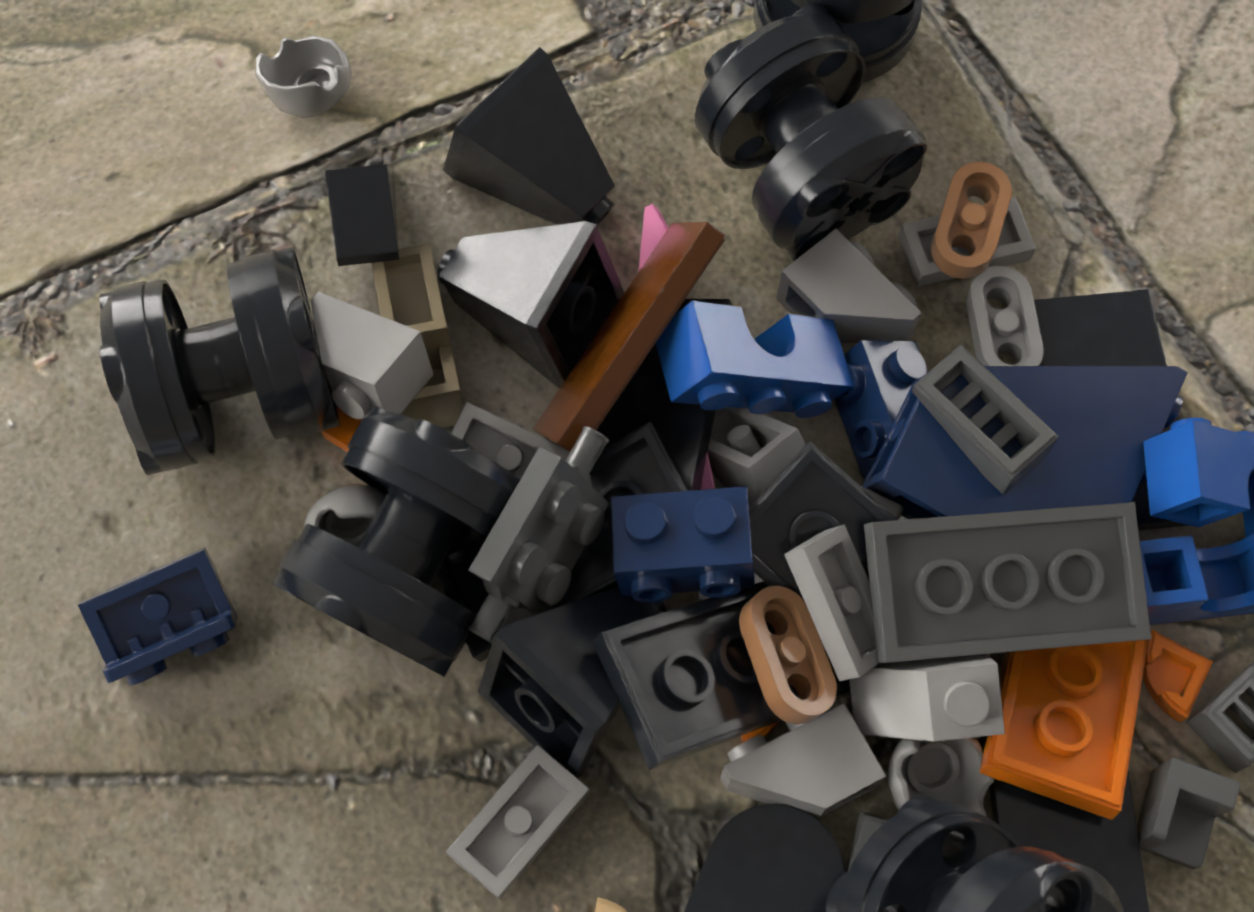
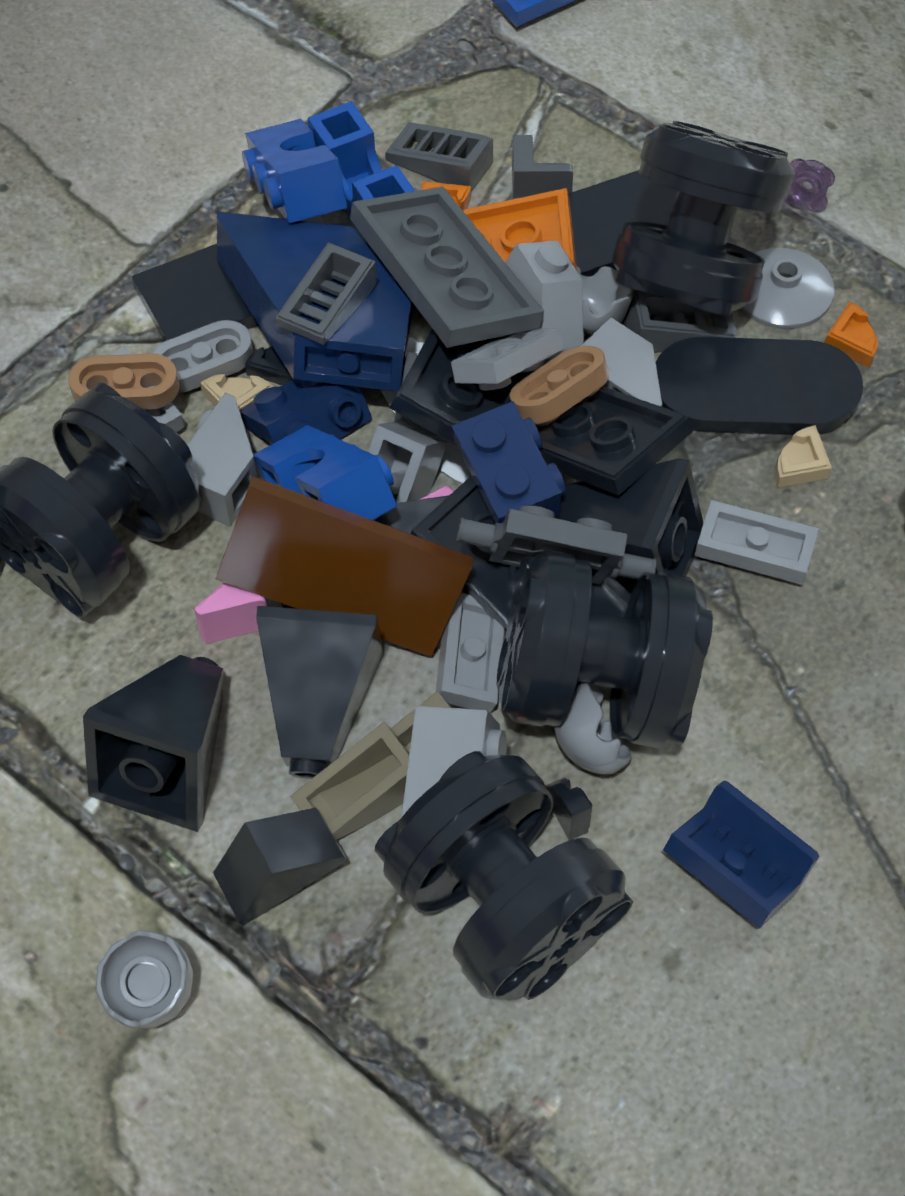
camera: 110 degrees left, 10 degrees down
none -> tan tile [200,374,274,410]
none -> black tile [545,778,593,840]

